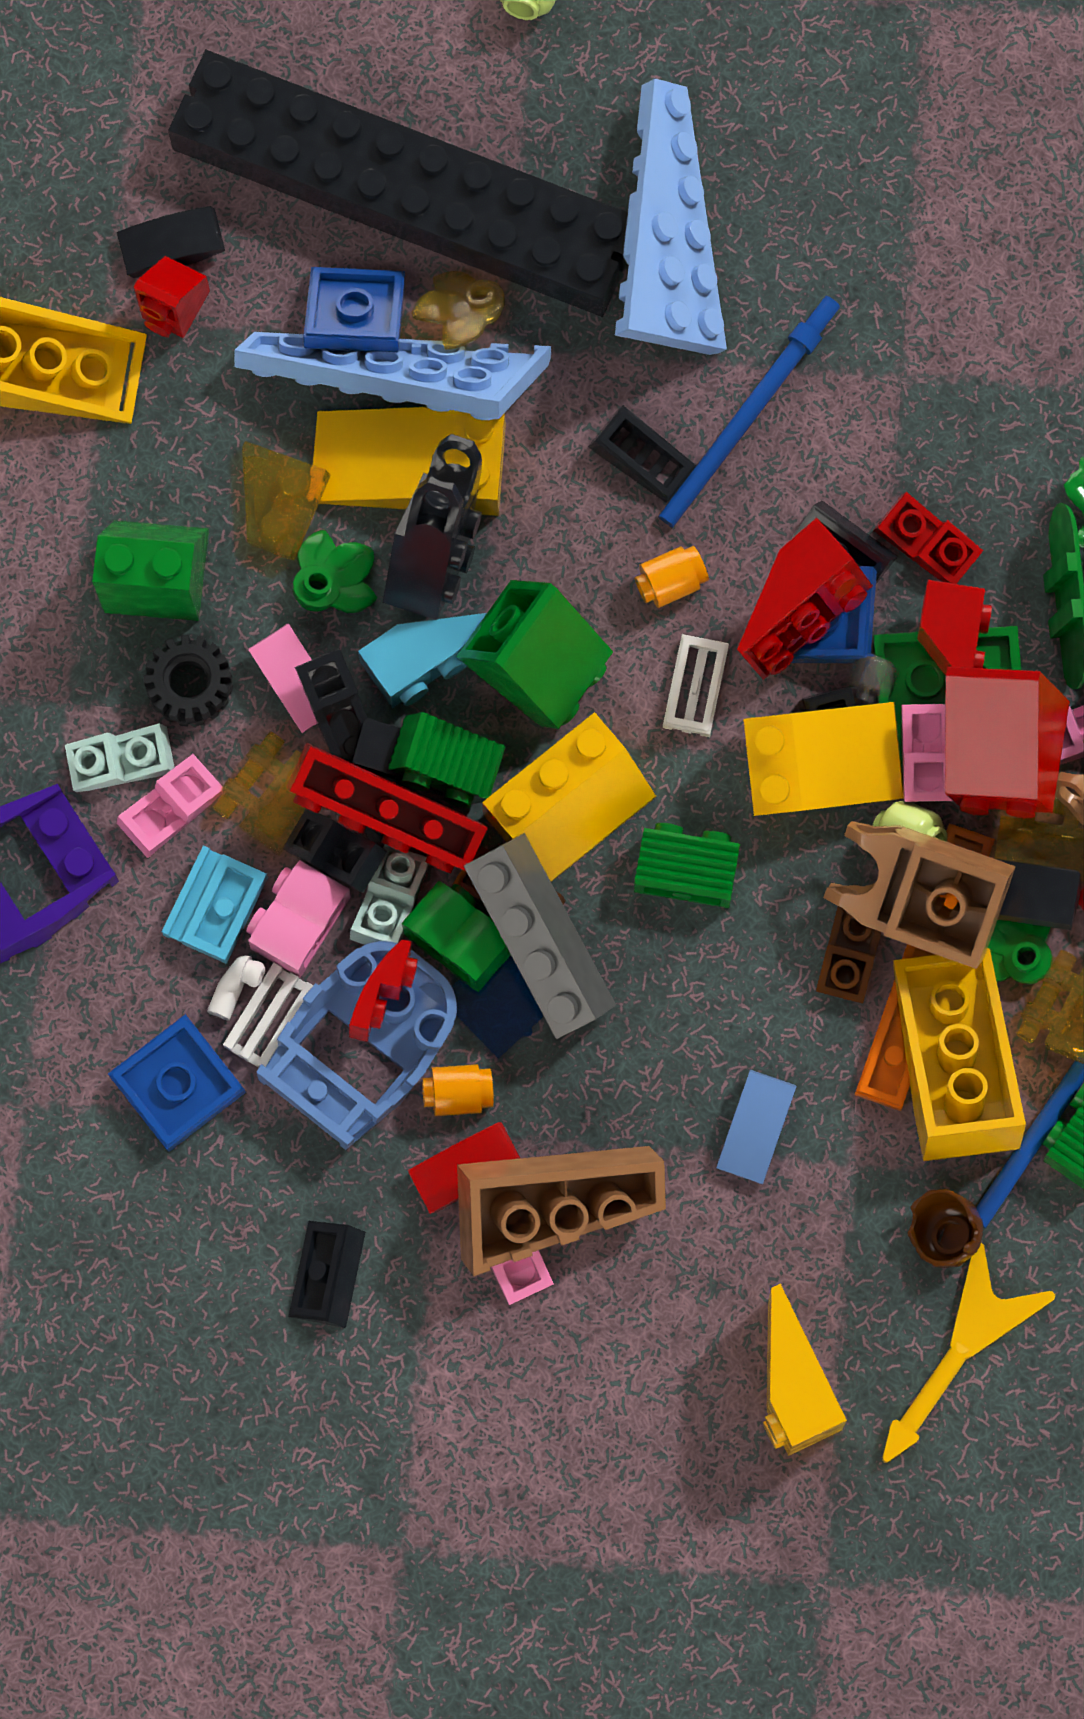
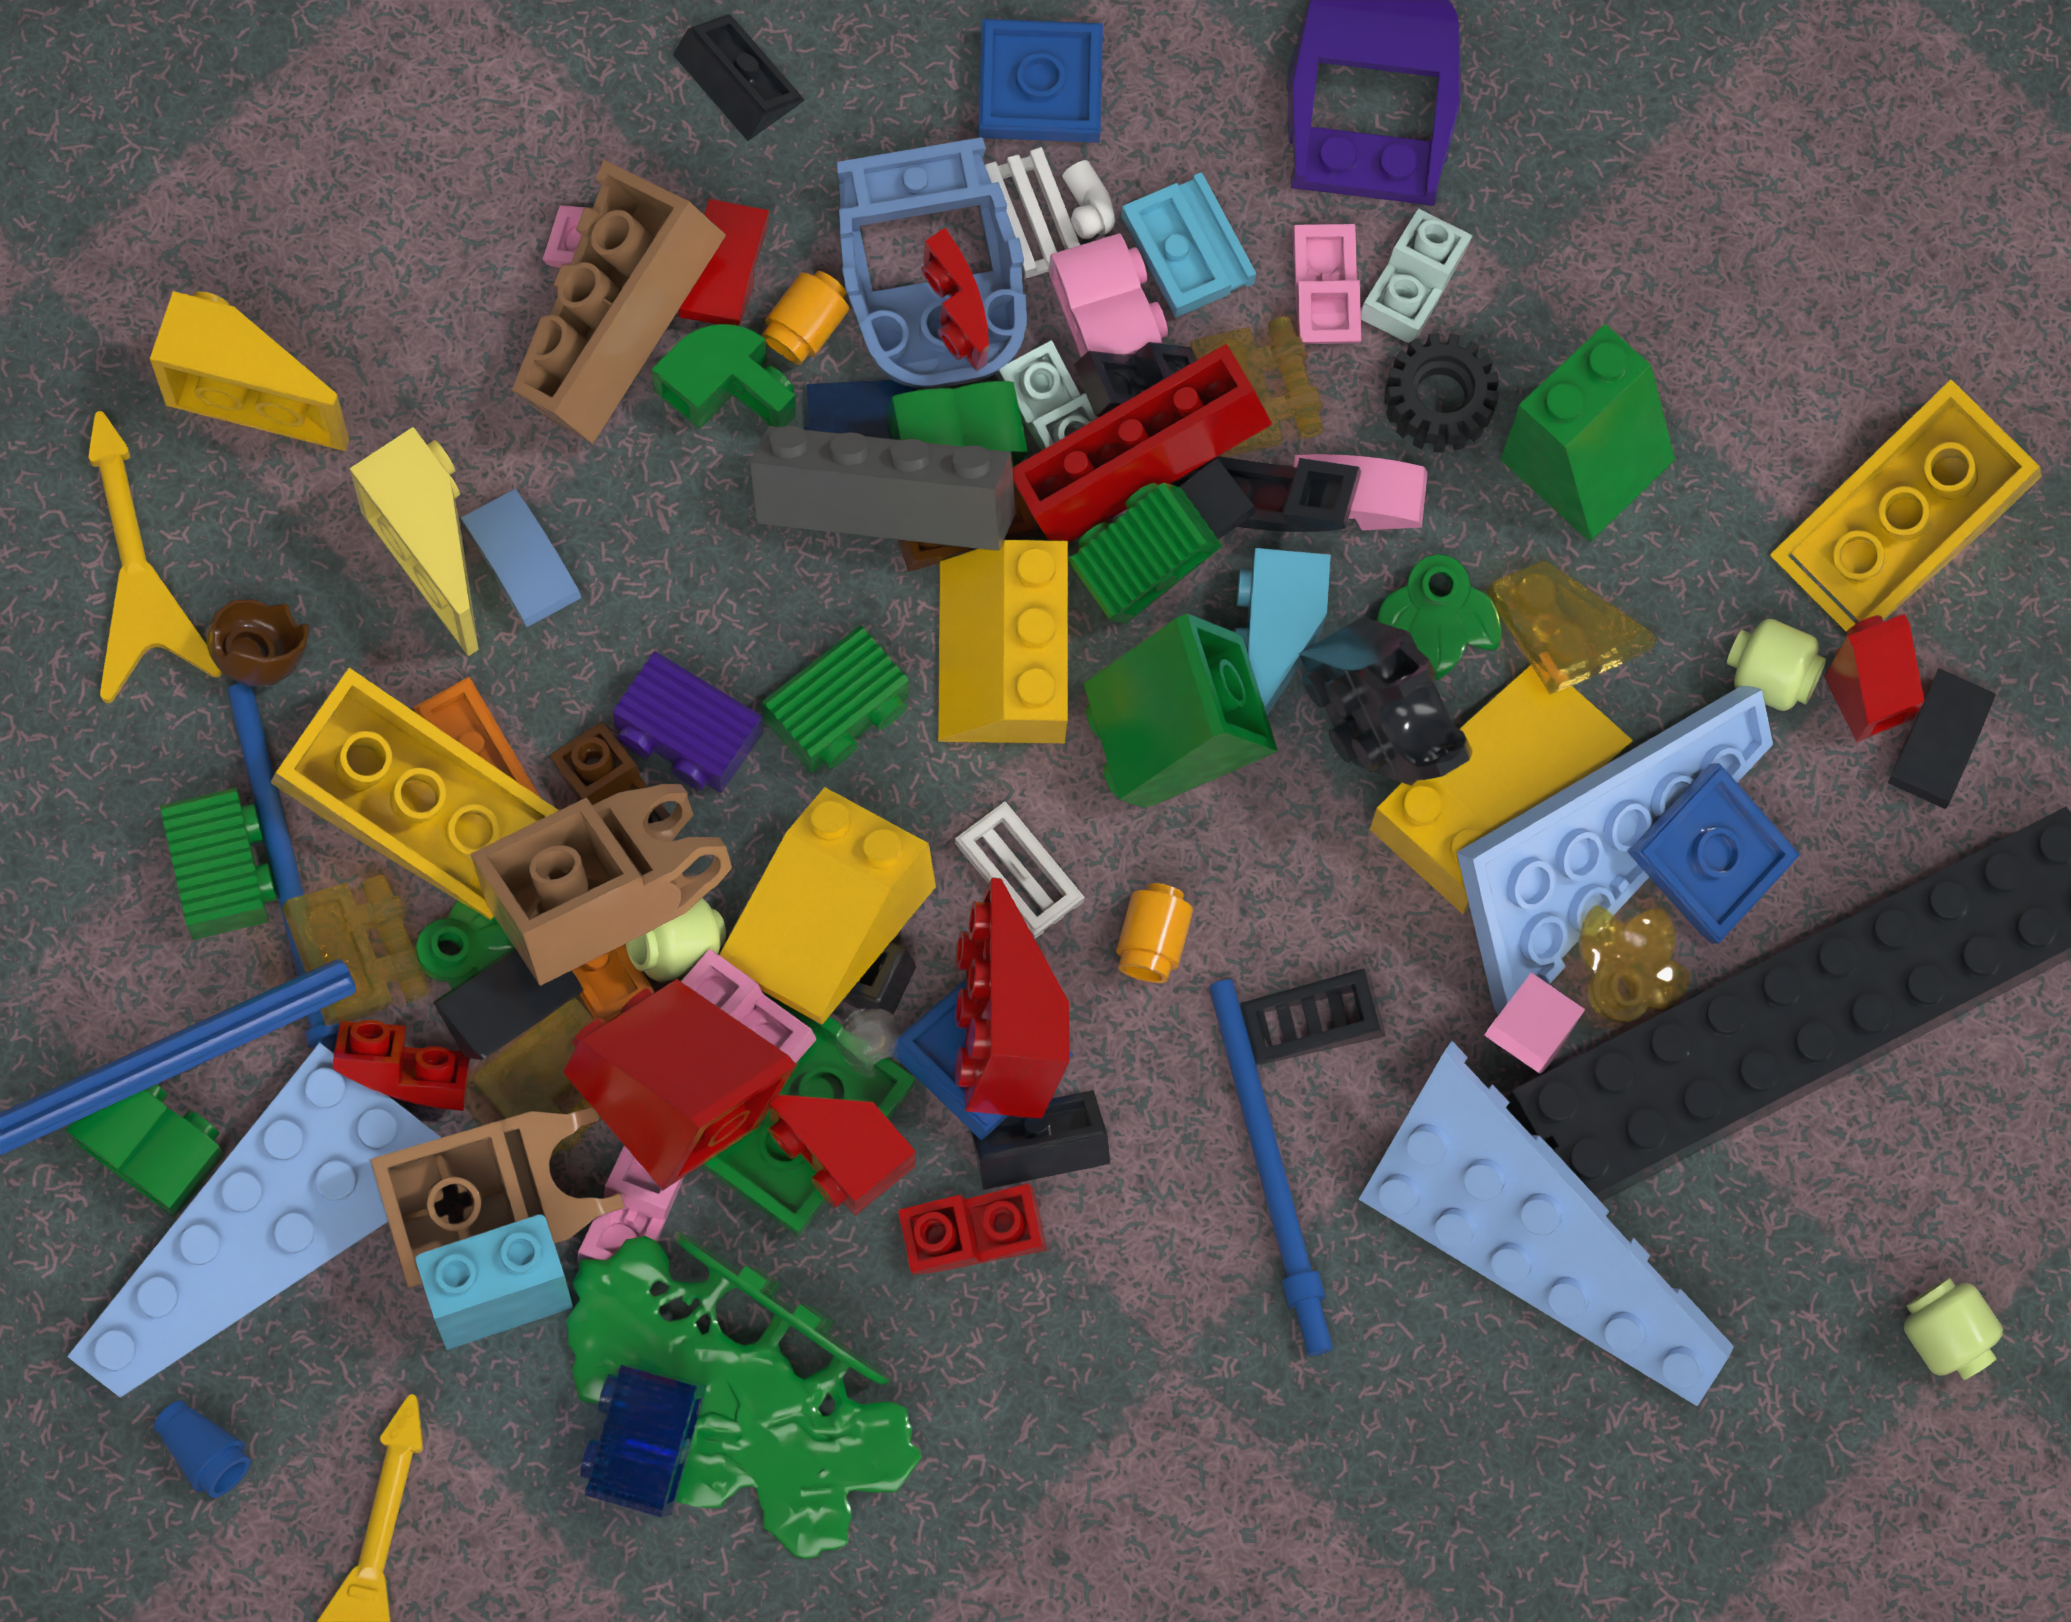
camera: 120 degrees right, 5 degrees down
none -> light yellow slope [349,427,479,656]
none -> dark purple brick [613,651,763,793]
none -> green brick [652,324,796,429]
none -> bright pink slope [1484,972,1585,1074]
none -> yellowish green head [1727,619,1826,711]

